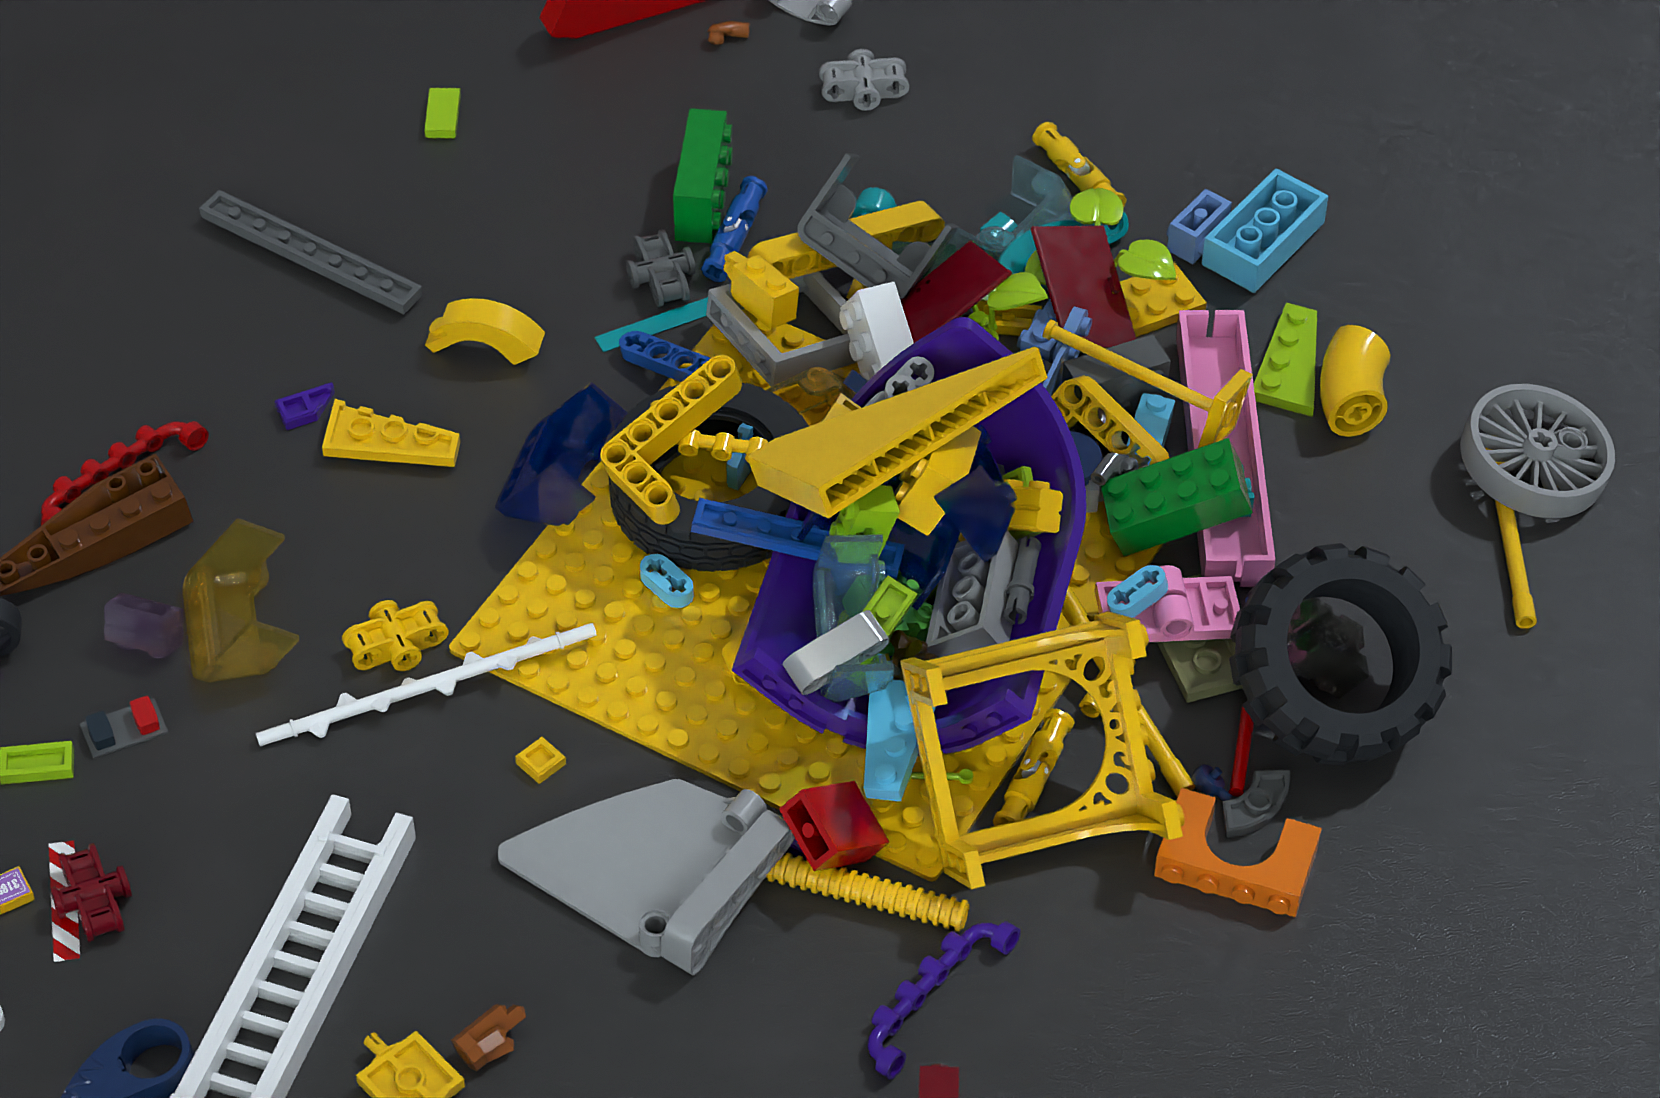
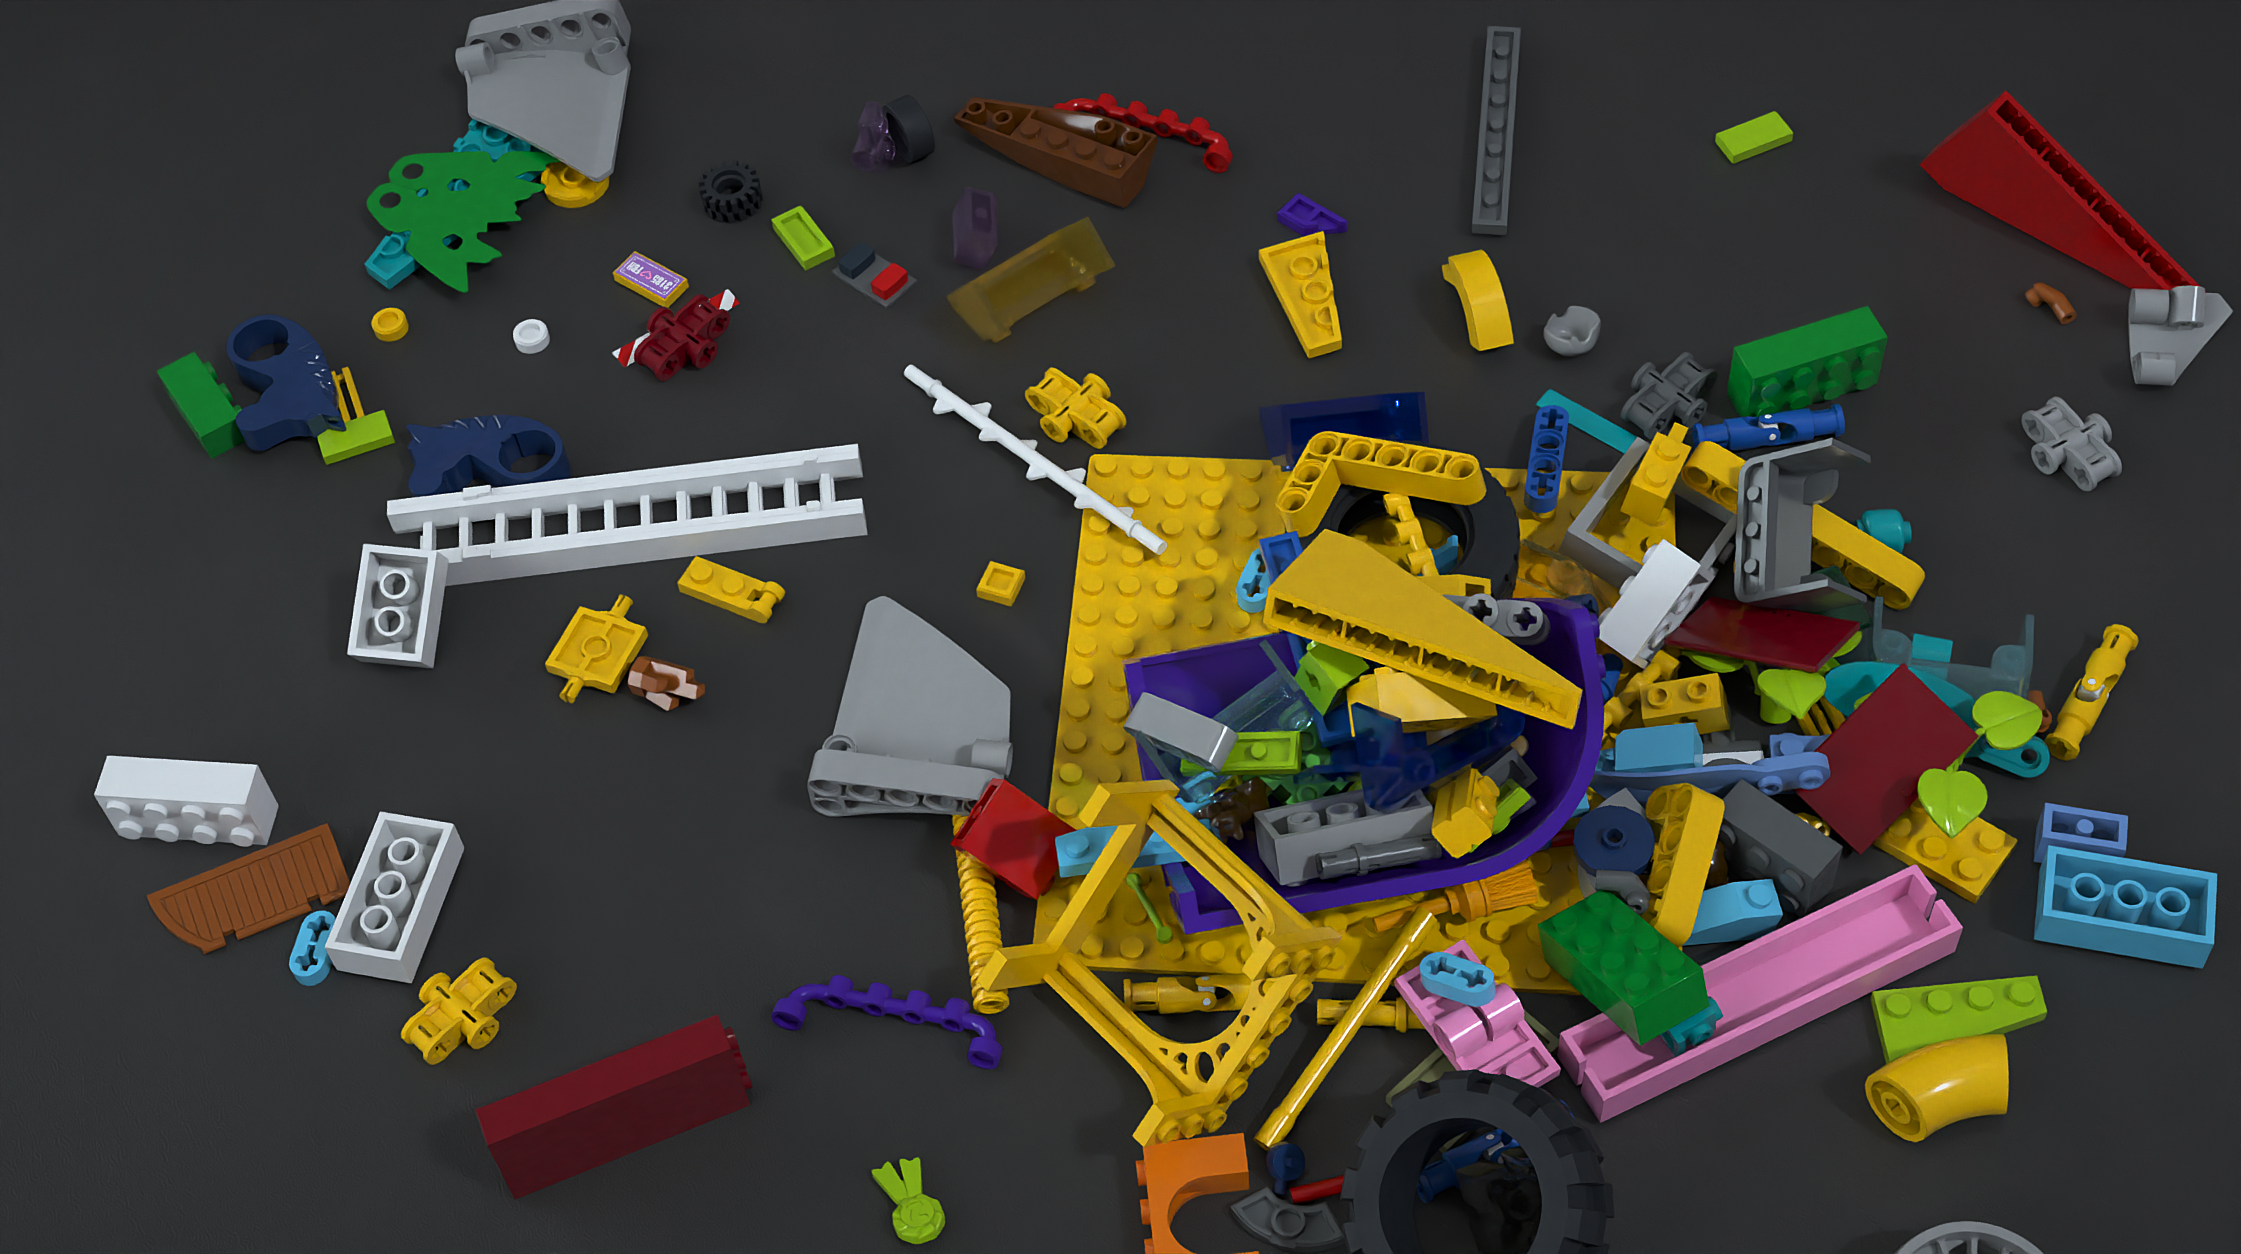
camera: 70 degrees right, 5 degrees up
yellow tile [1043,319,1253,449] -> none
none -> yellow plate [677,556,785,624]
none -> lime piece [871,1157,946,1244]
none -> light grey hair [1543,306,1601,357]

